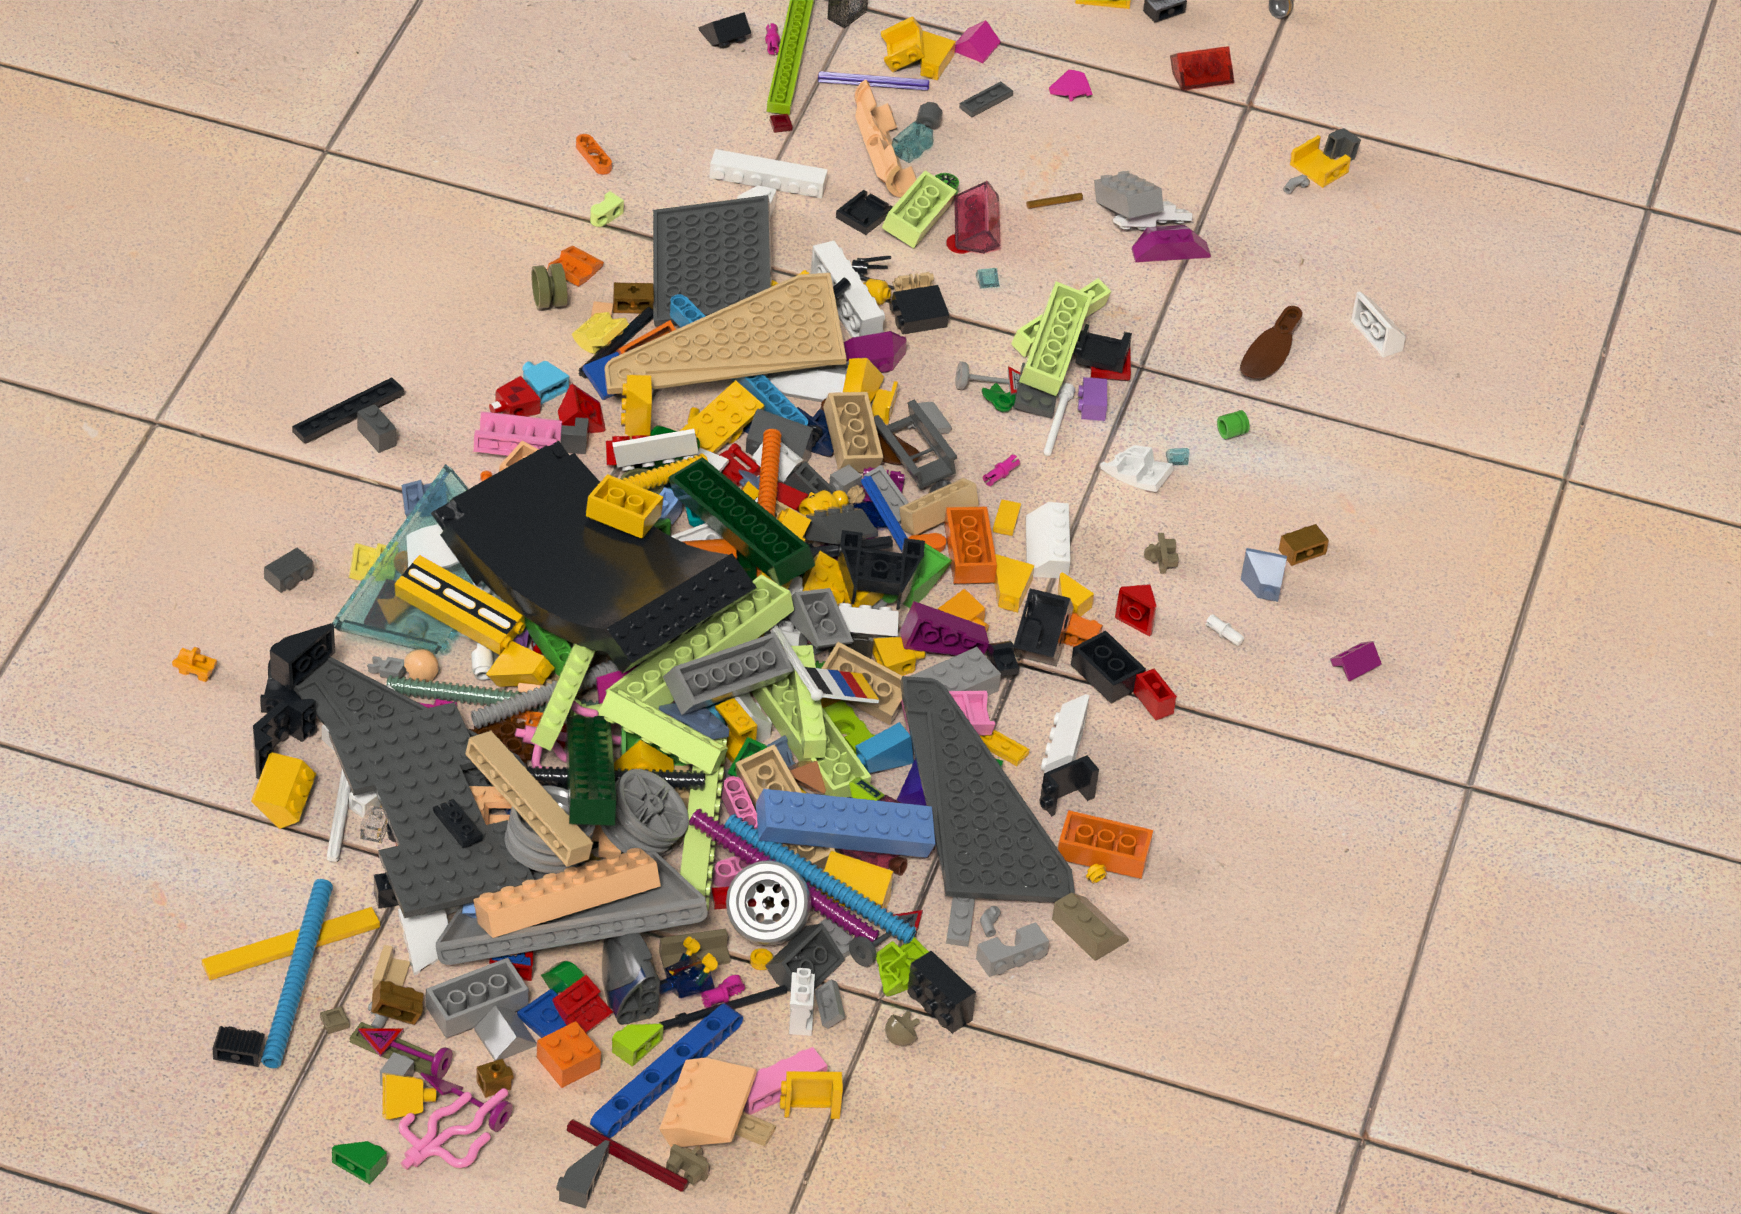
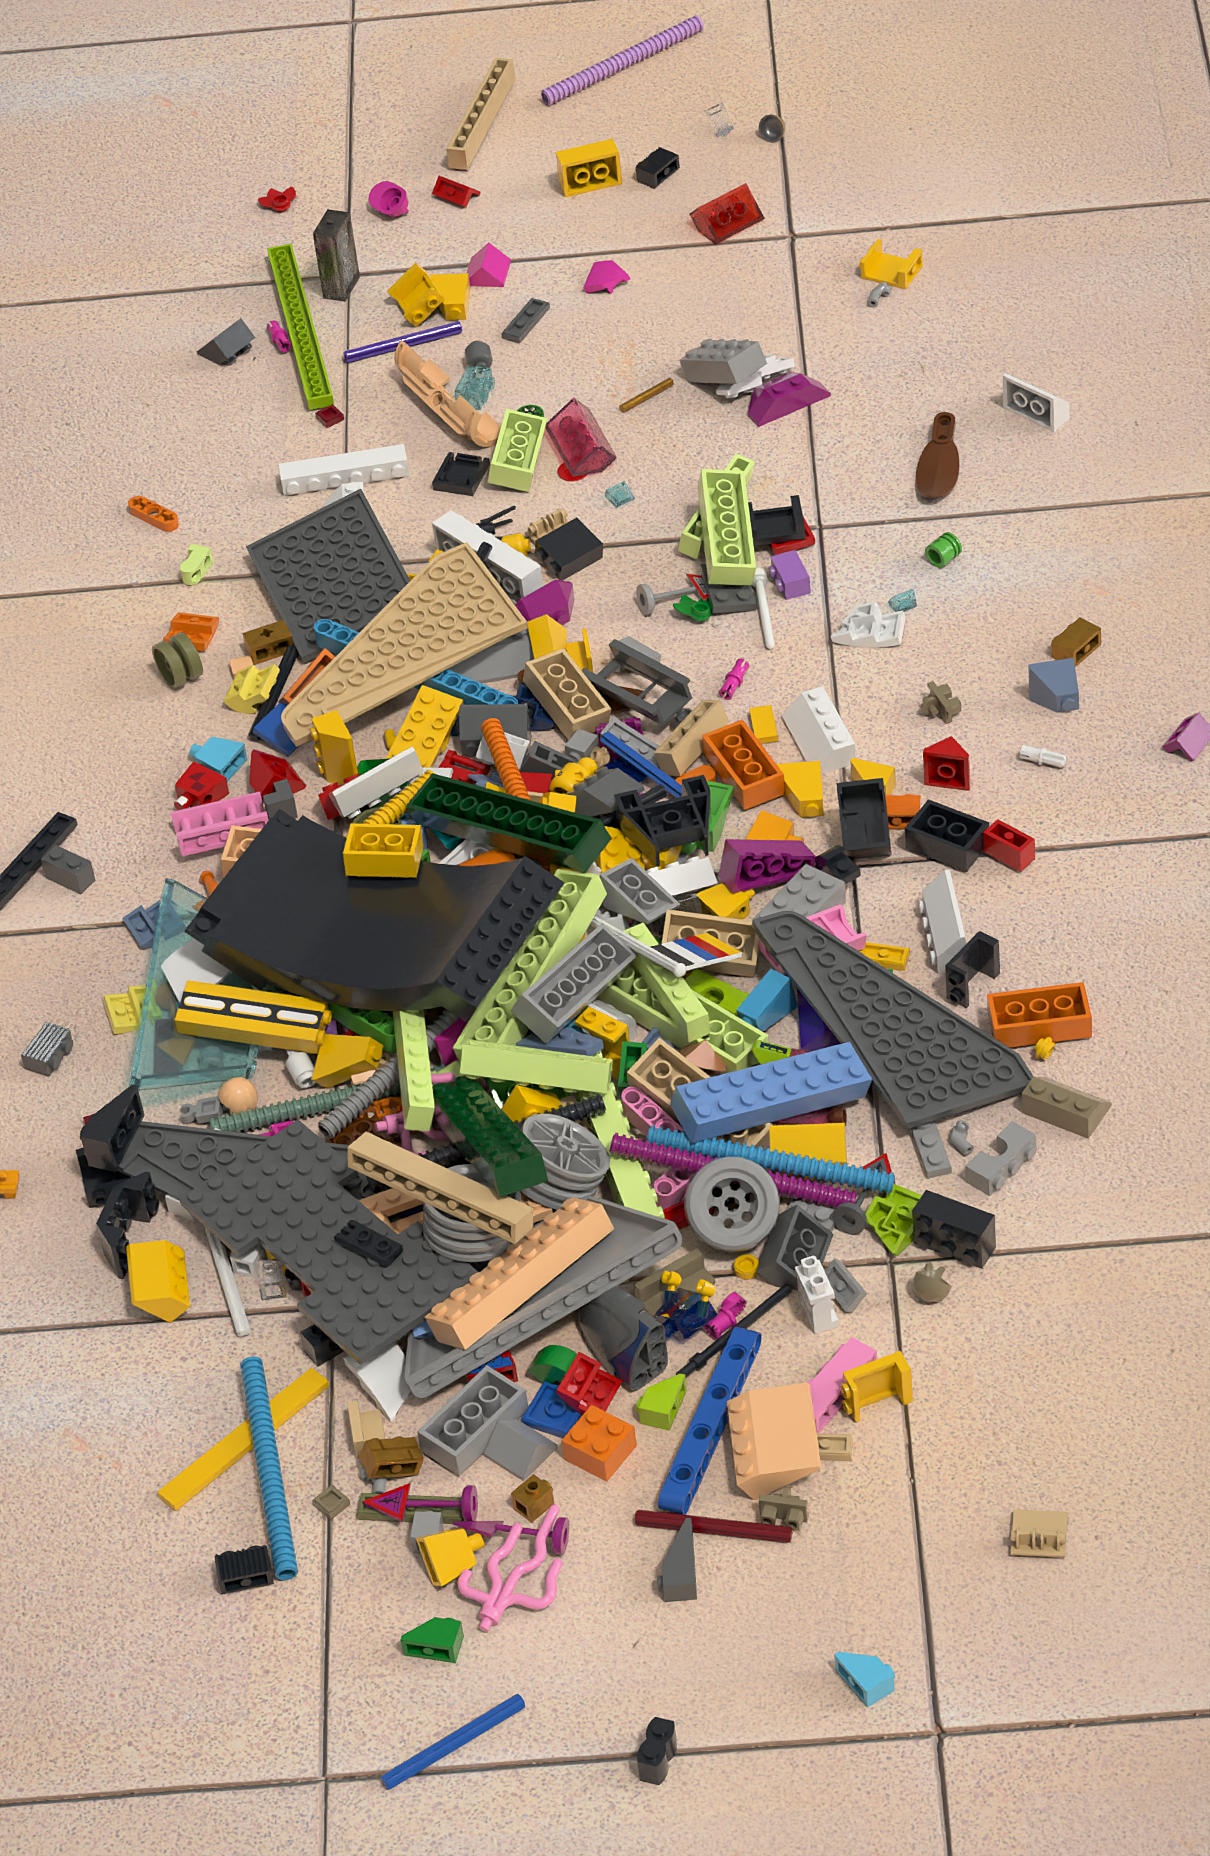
camera: 10 degrees left, 0 degrees up
dark grey piece [1323,128,1361,161] -> none

